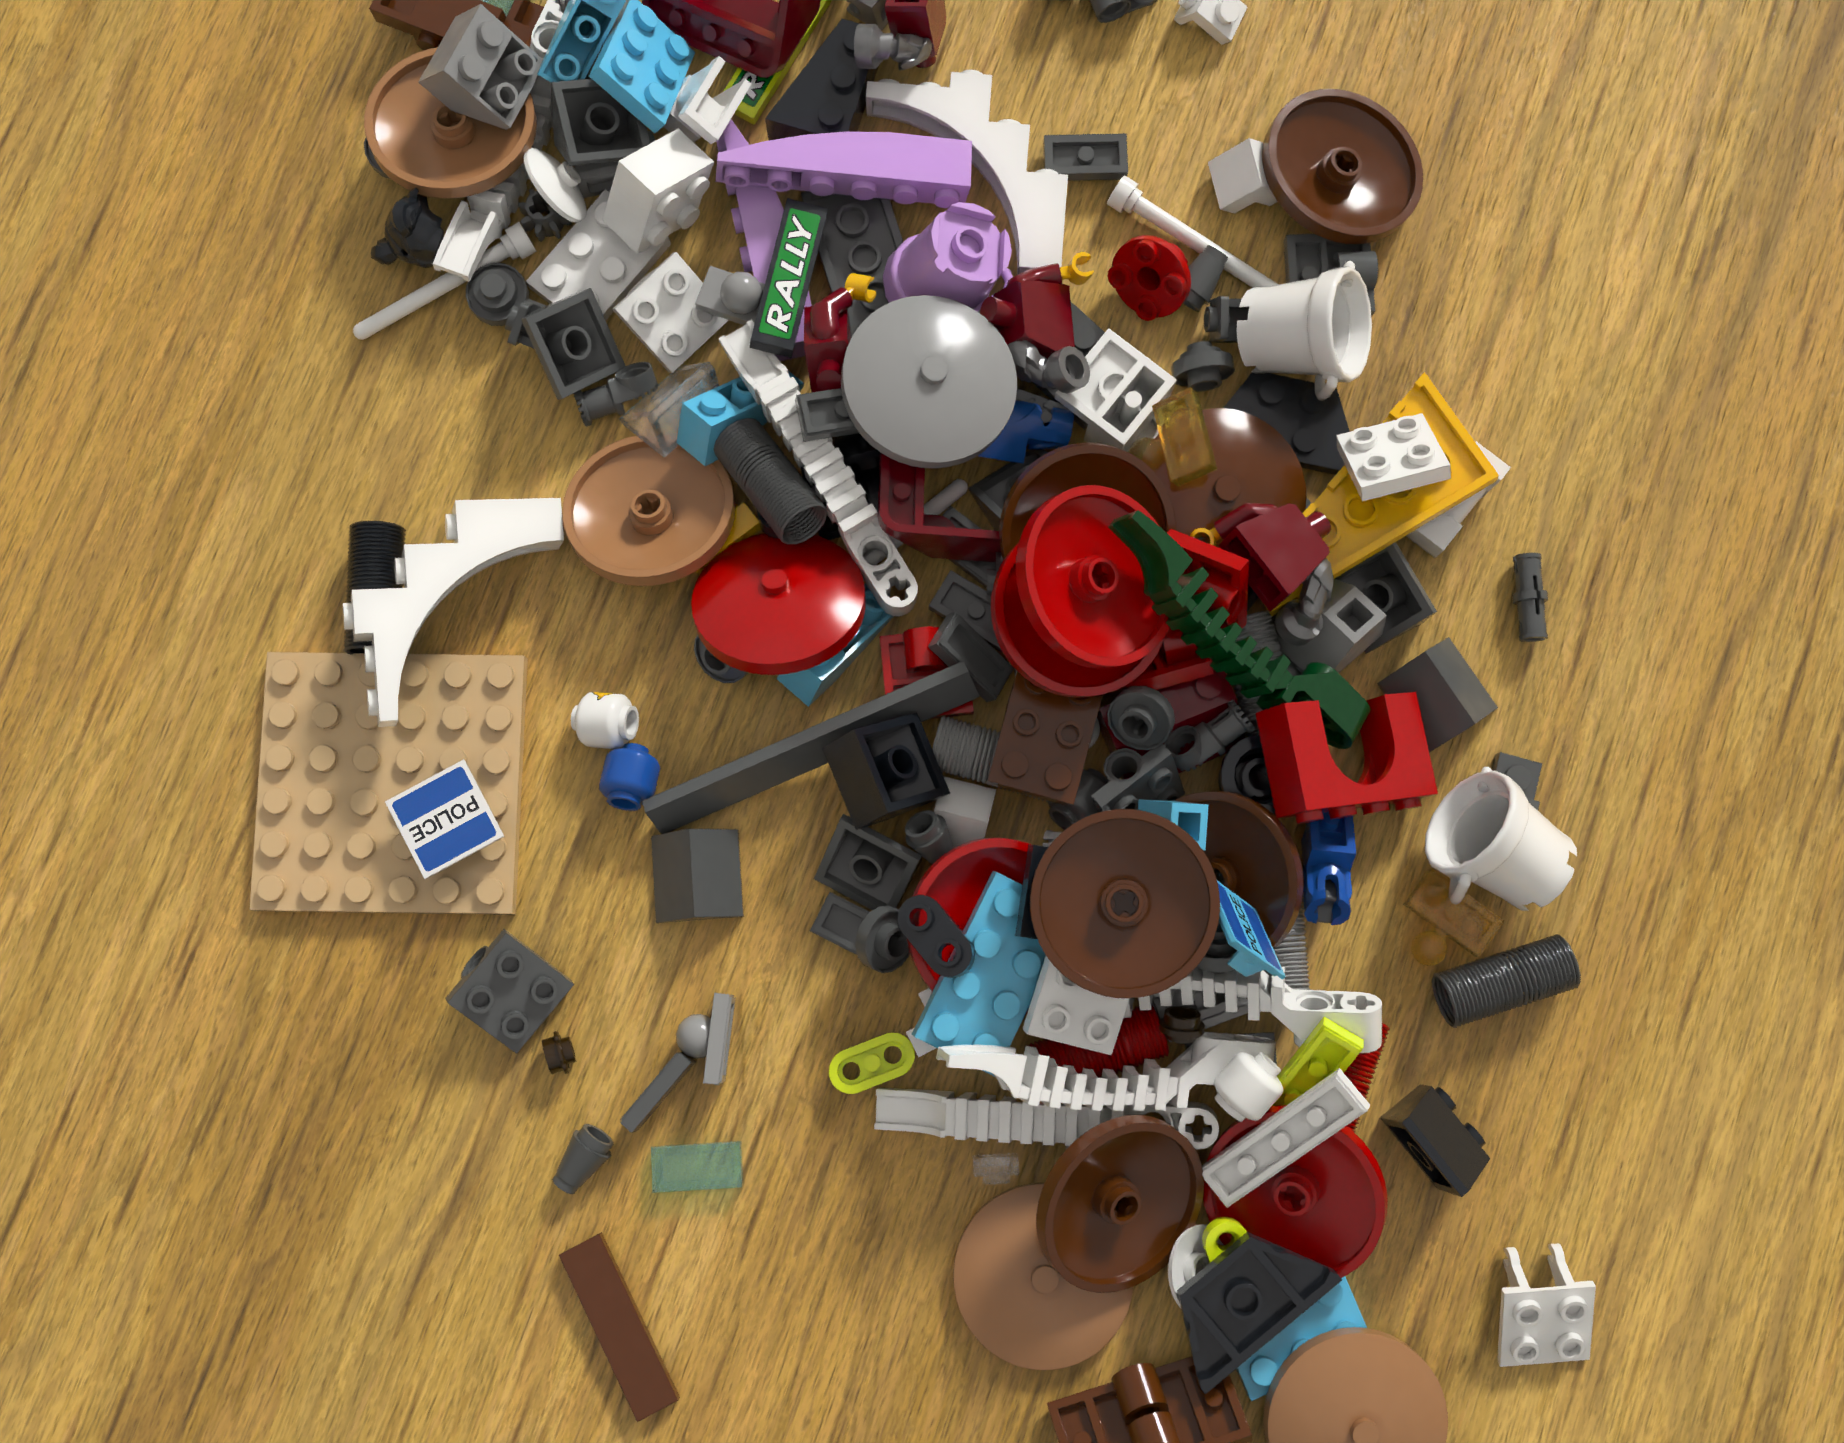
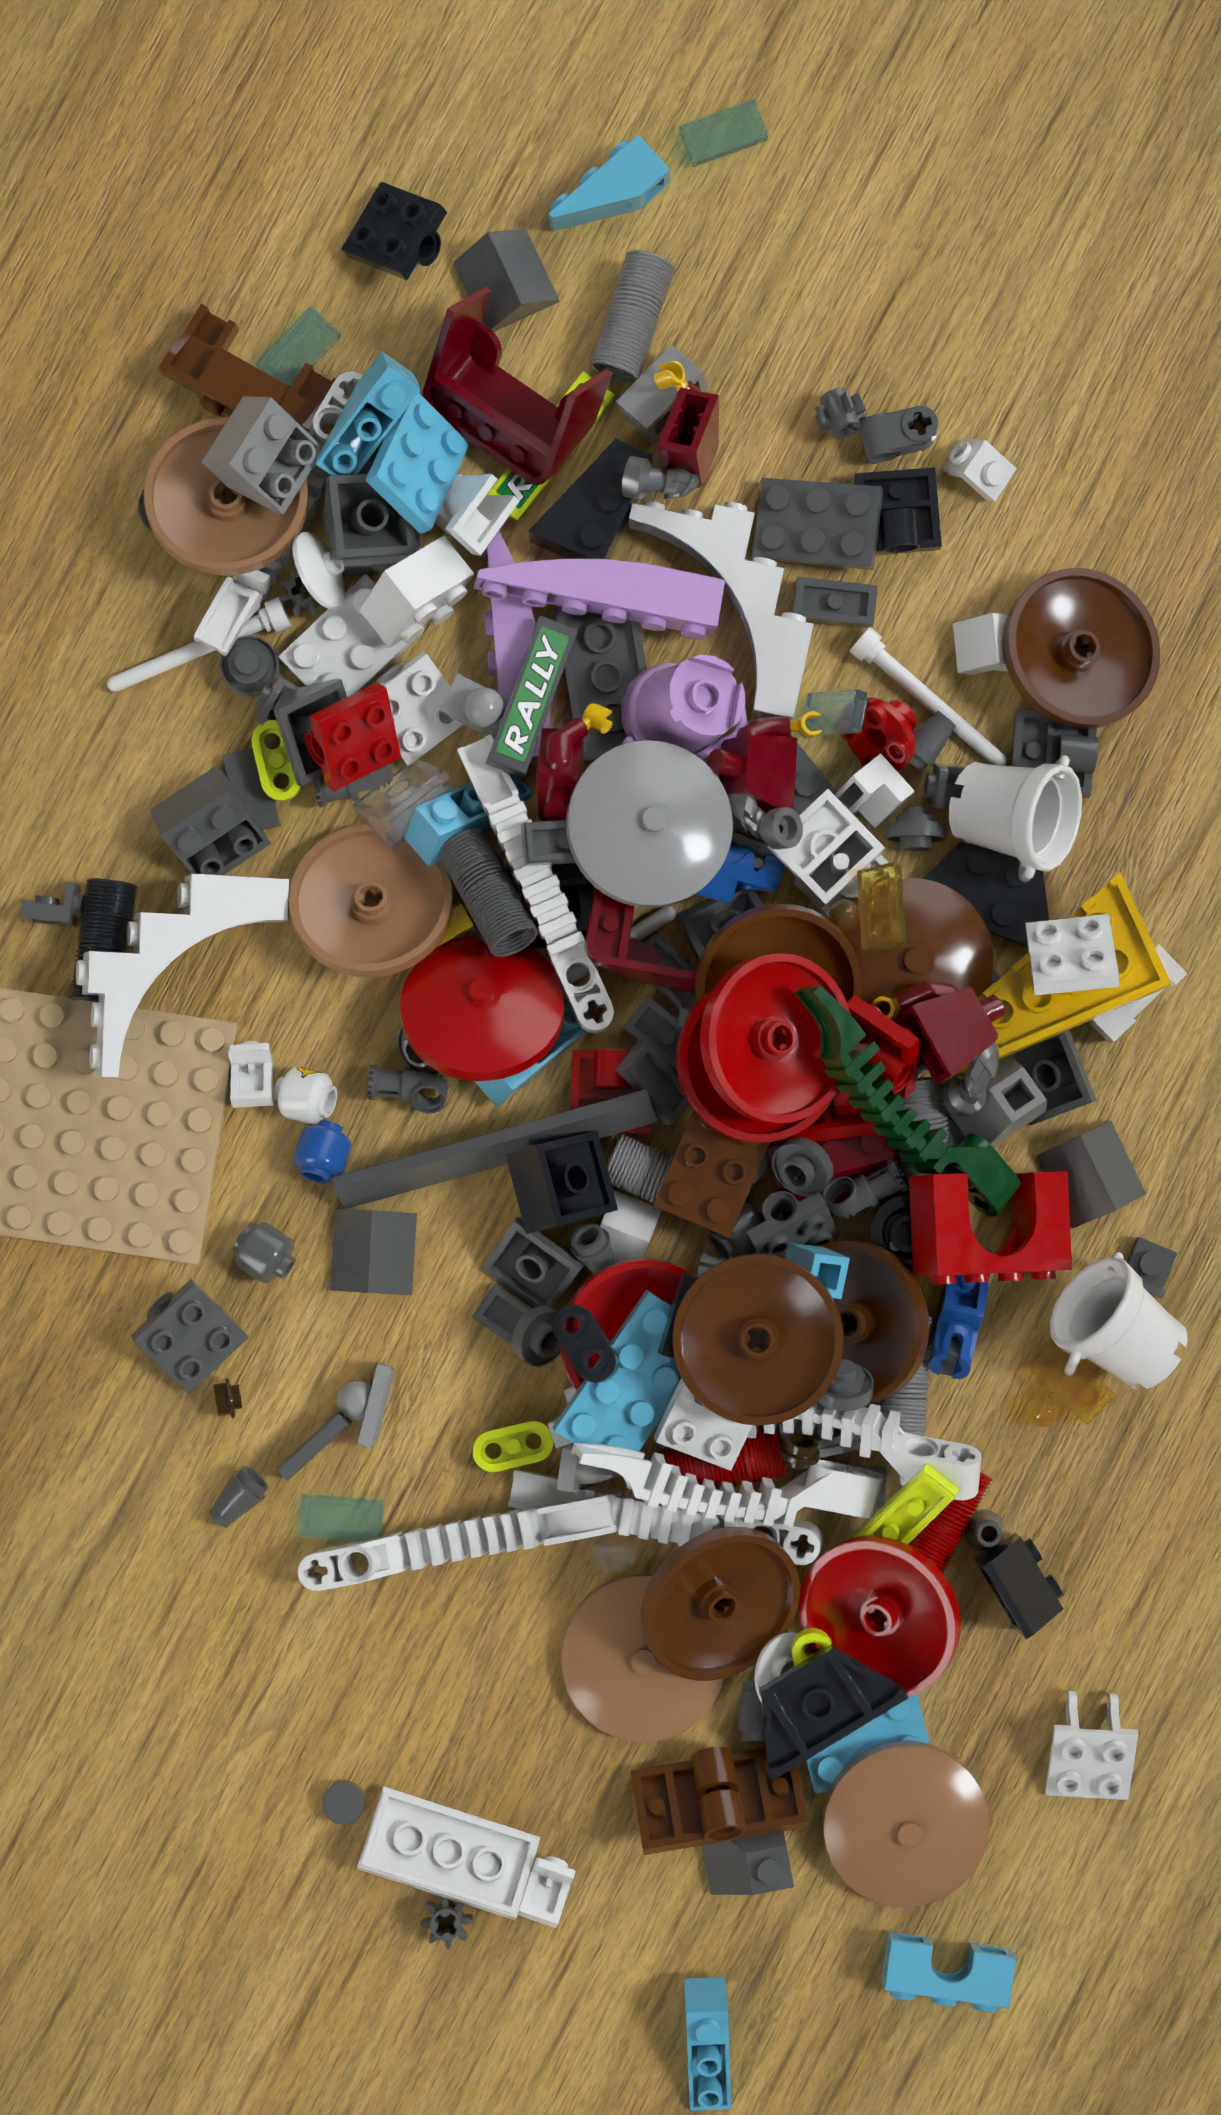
camera: 10 degrees right, 5 degrees up
black hair [371,188,444,268] -> none
piece [385,759,505,879] -> none
reddish brown tile [559,1232,680,1422] -> none
white tile [1202,1068,1370,1208] -> none
white head [1214,1052,1283,1122] -> none
piece [1217,881,1286,979] -> none
dark grey piece [1432,934,1581,1028] -> none
dark grey pin [1512,553,1548,642] -> none
none -> dark grey bracket [20,882,85,928]
none -> dark grey slope [150,765,271,875]
none -> dark grey tile [222,748,281,831]
none -> white bracket [228,1041,273,1108]
none -> dark grey head [233,1222,296,1283]
none -> neon yellow plate [251,720,302,802]
none -> white piece [298,1494,617,1591]
none -> red plate [305,682,401,792]
none -> dark grey connector [367,1065,449,1114]
none -> light grey tile [556,1443,621,1493]
none -> dark grey cone [737,1682,765,1742]
none -> dark grey plate [752,478,883,570]
none -> clear light blue tile [804,689,868,735]
none -> white piece [835,754,915,828]
none -> black plate [854,467,942,555]
none -> dark grey cone [964,1510,1004,1551]

